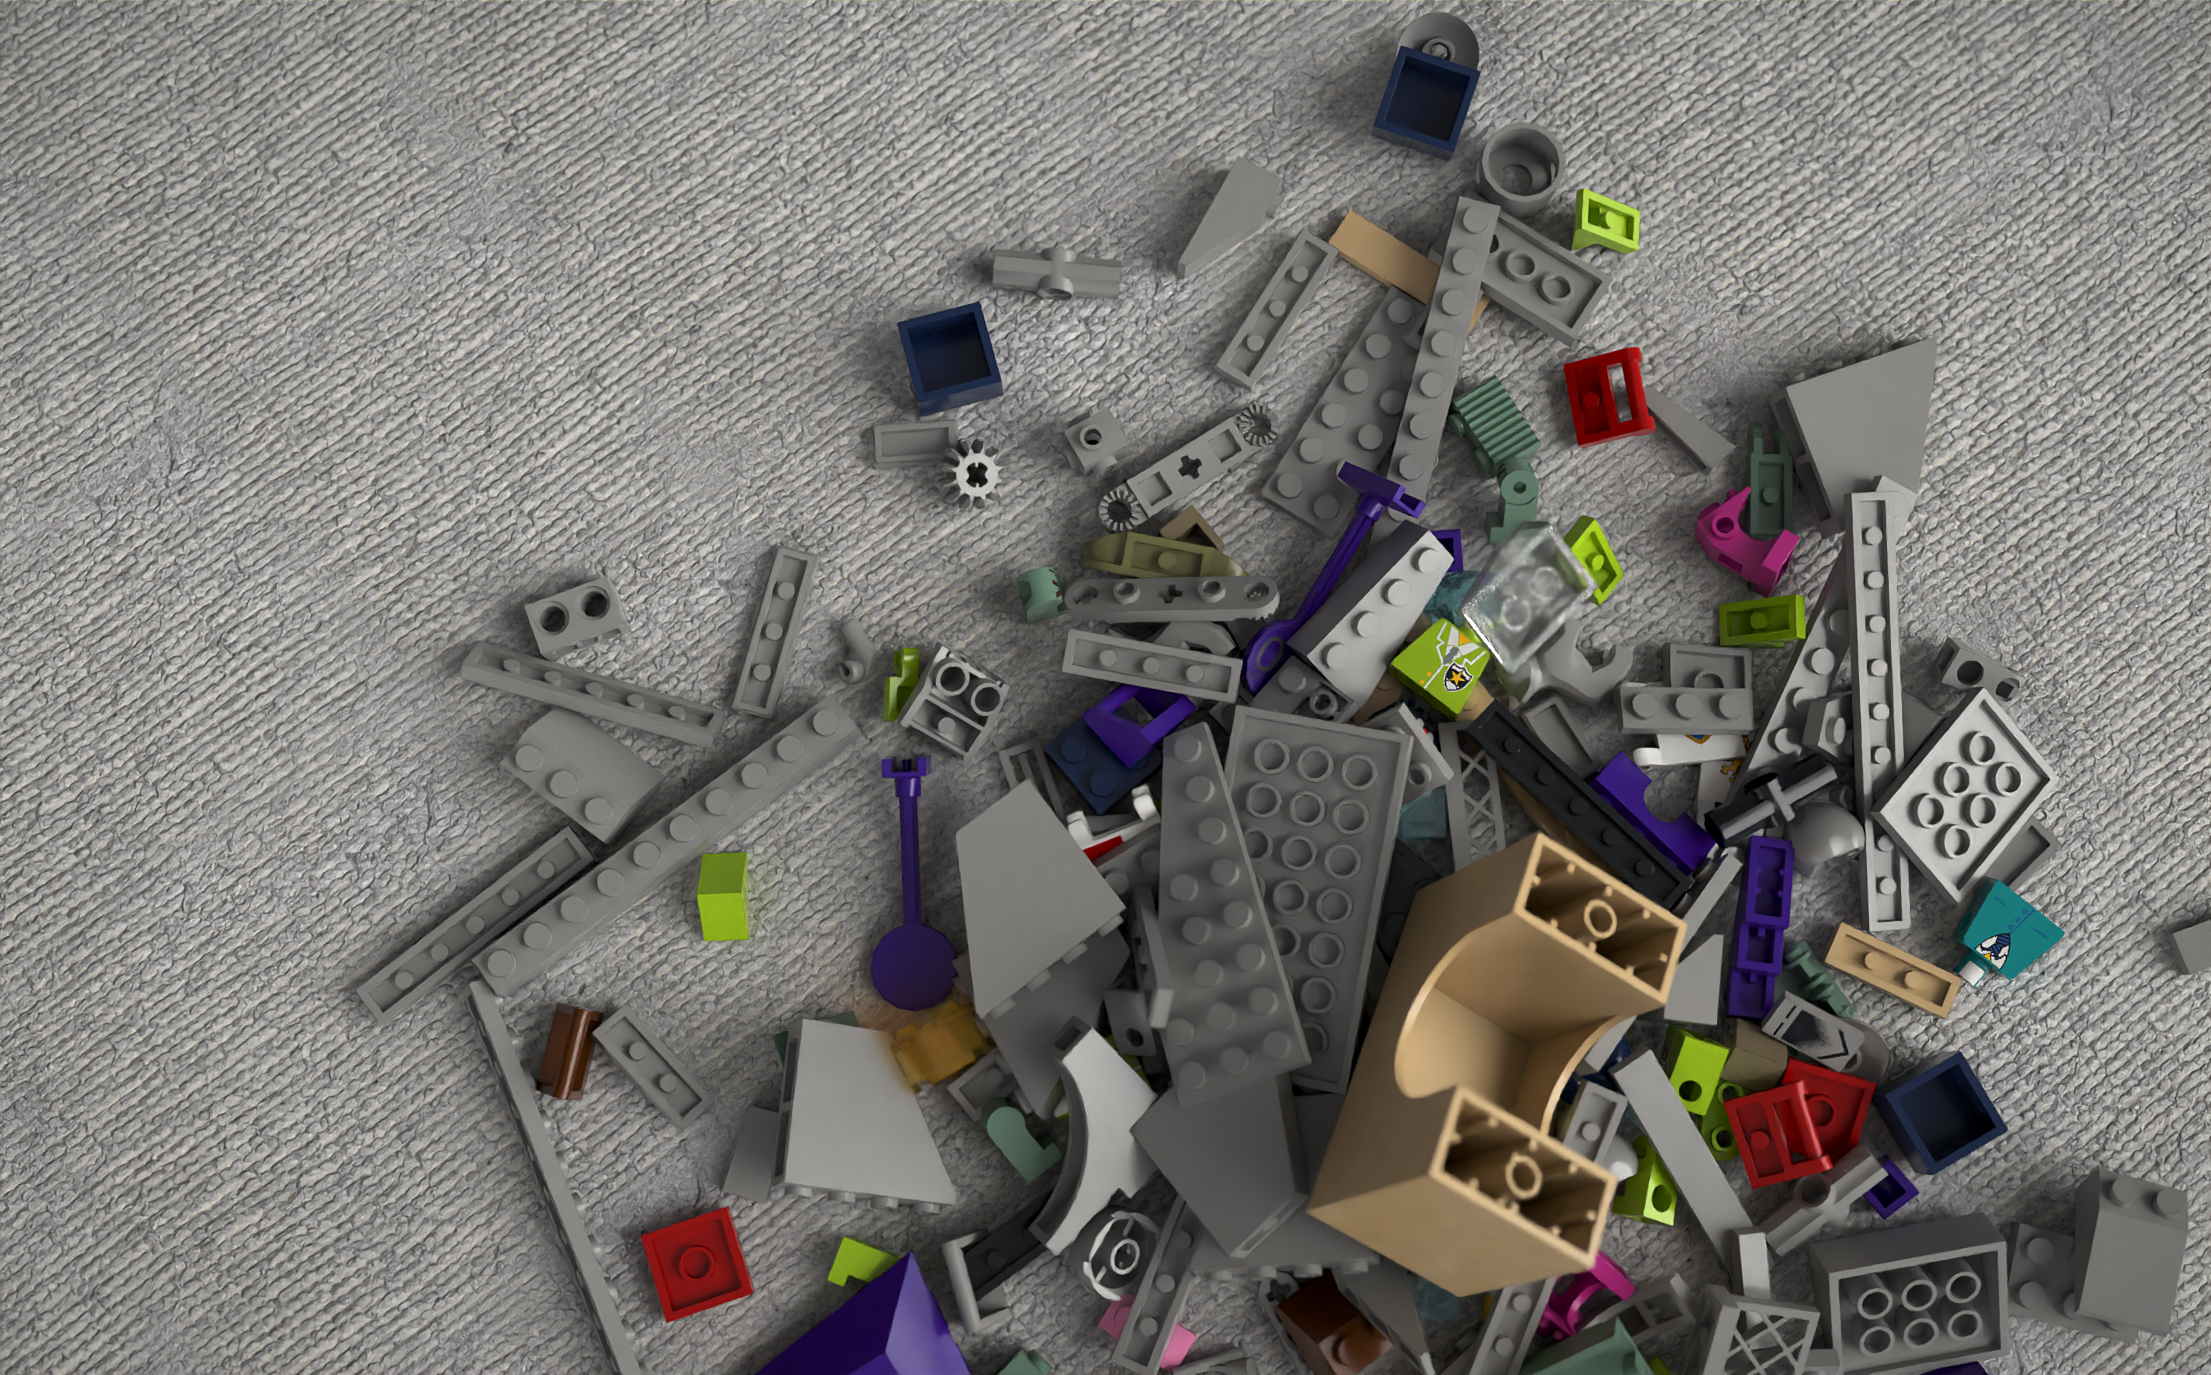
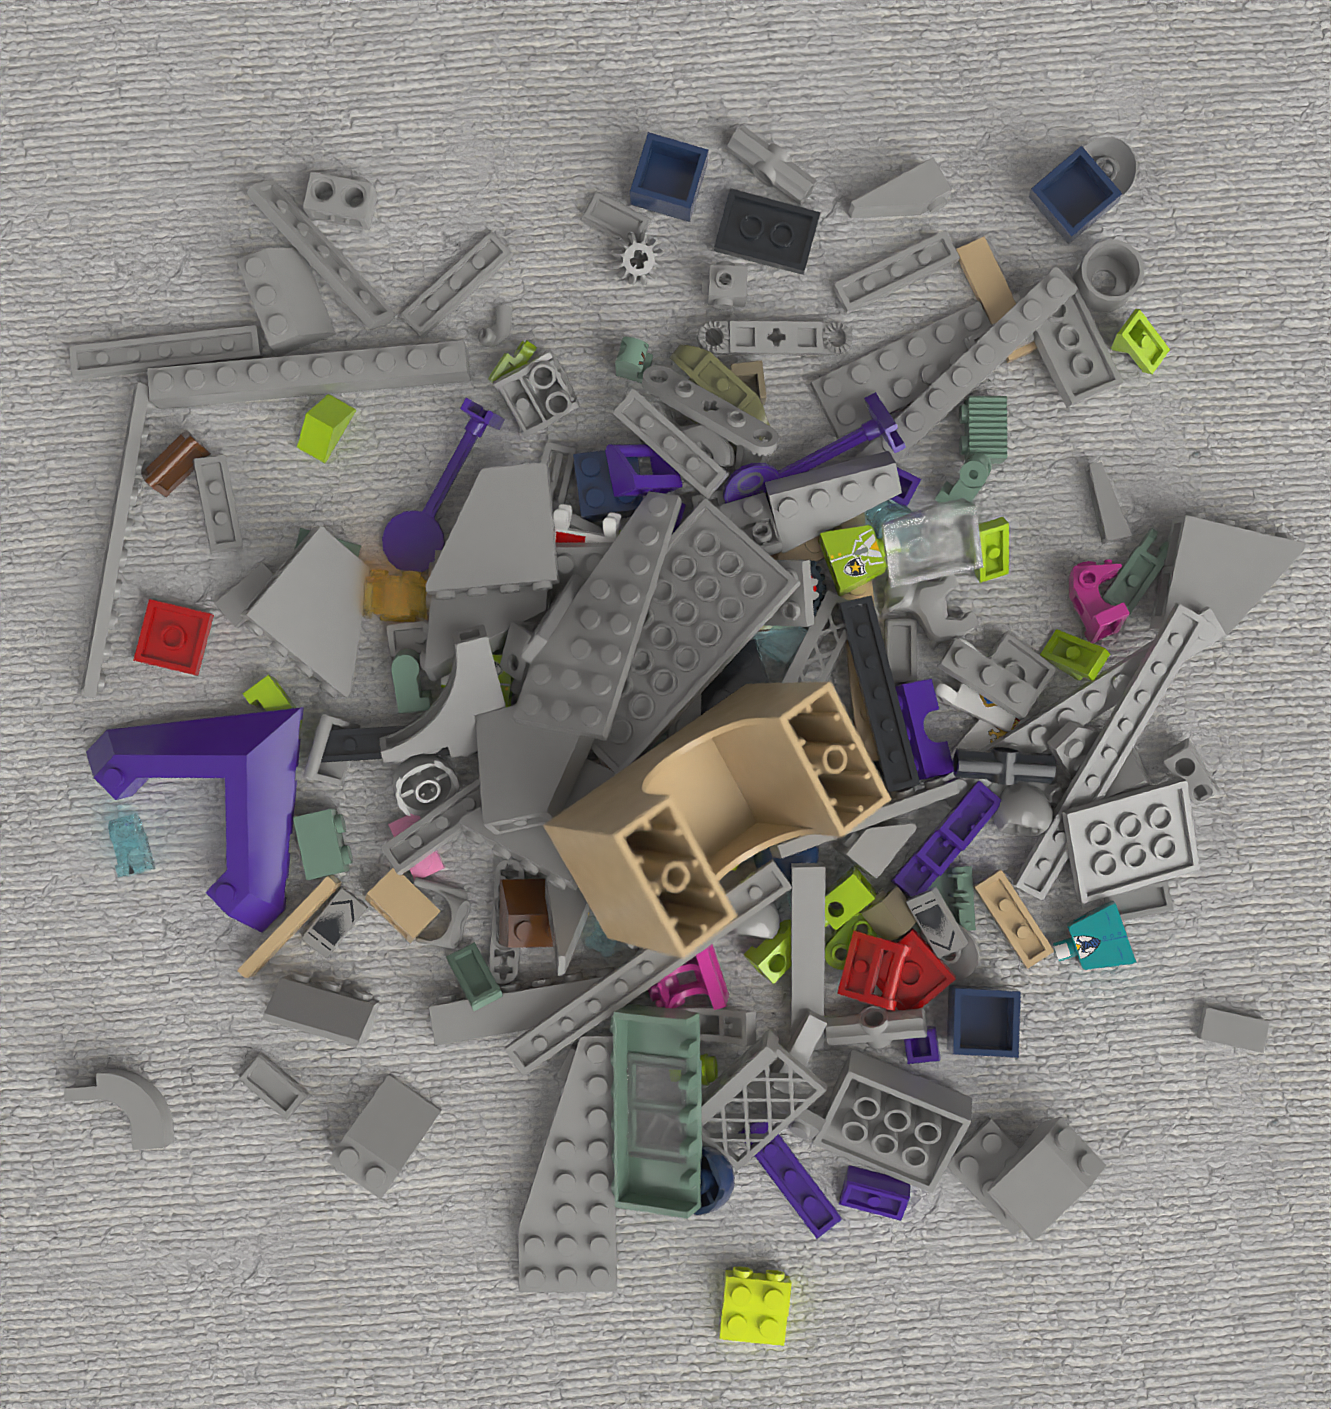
camera: 35 degrees right, 5 degrees up
red plate [1563,347,1656,449] -> none
none -> black plate [714,188,821,275]

